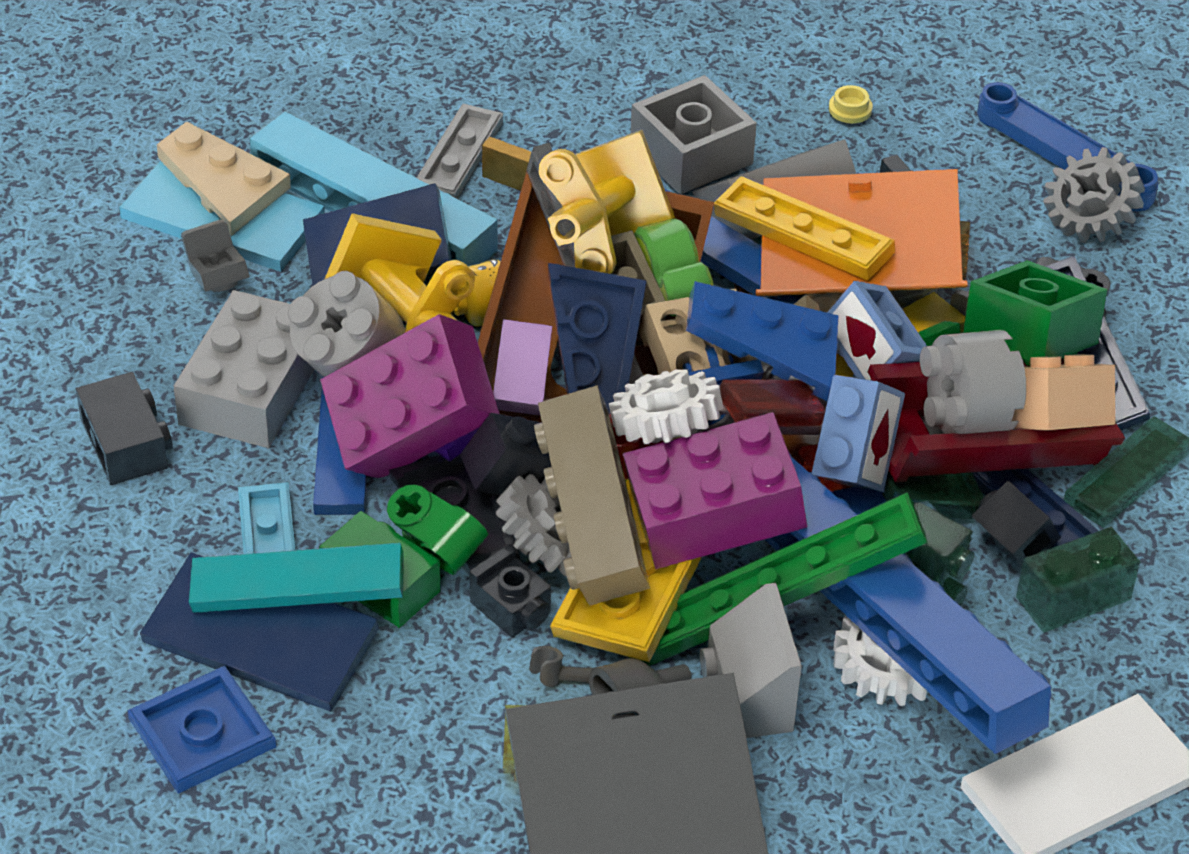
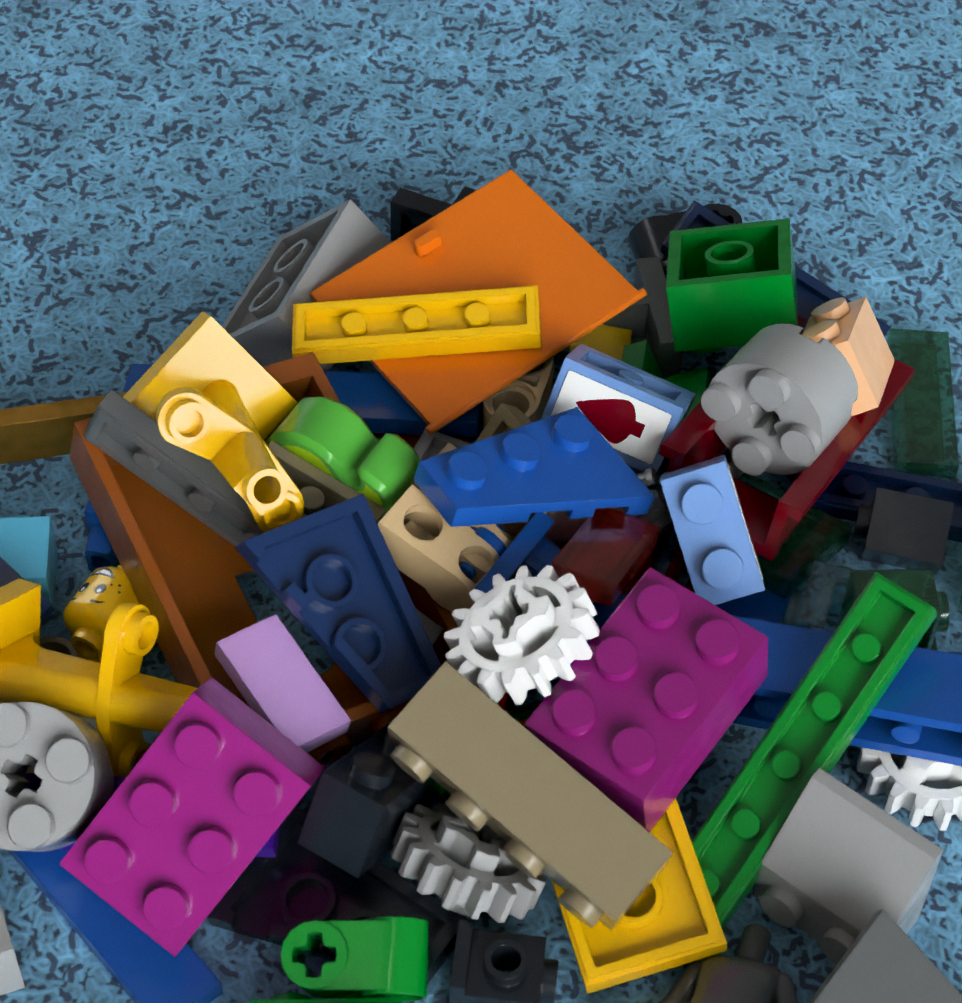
camera: 40 degrees left, 5 degrees up
light grey brick [631,75,757,194] -> none
light yellow plate [829,85,873,124] -> none
blue piece [977,82,1159,212] -> none
light grey gear [1043,147,1145,243] -> none

